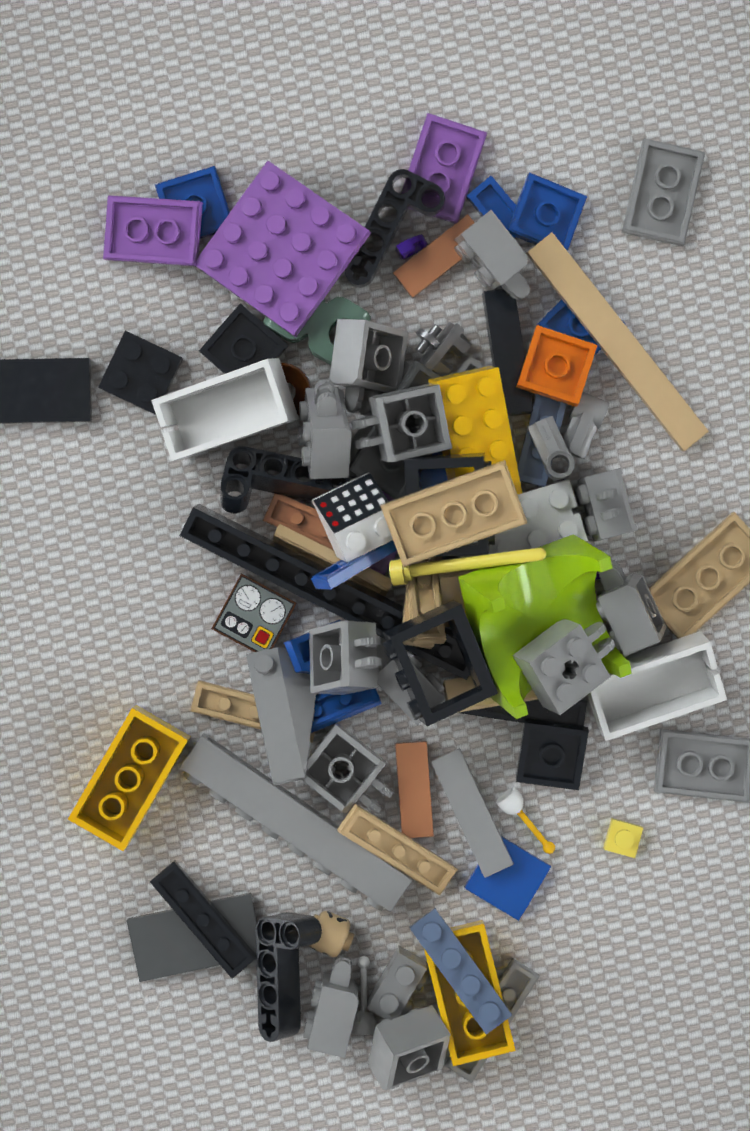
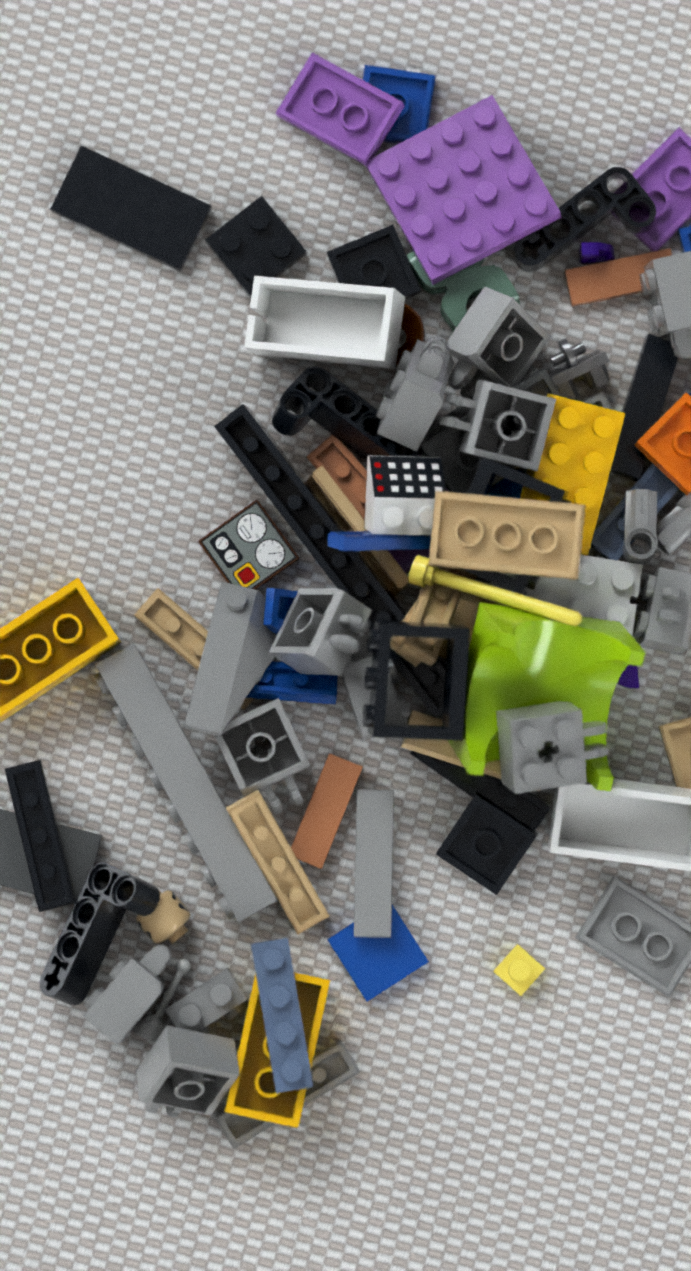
camera: 25 degrees right, 5 degrees down
hinge [496,787,555,854] -> none
light grey hinge [596,559,667,656] -> none

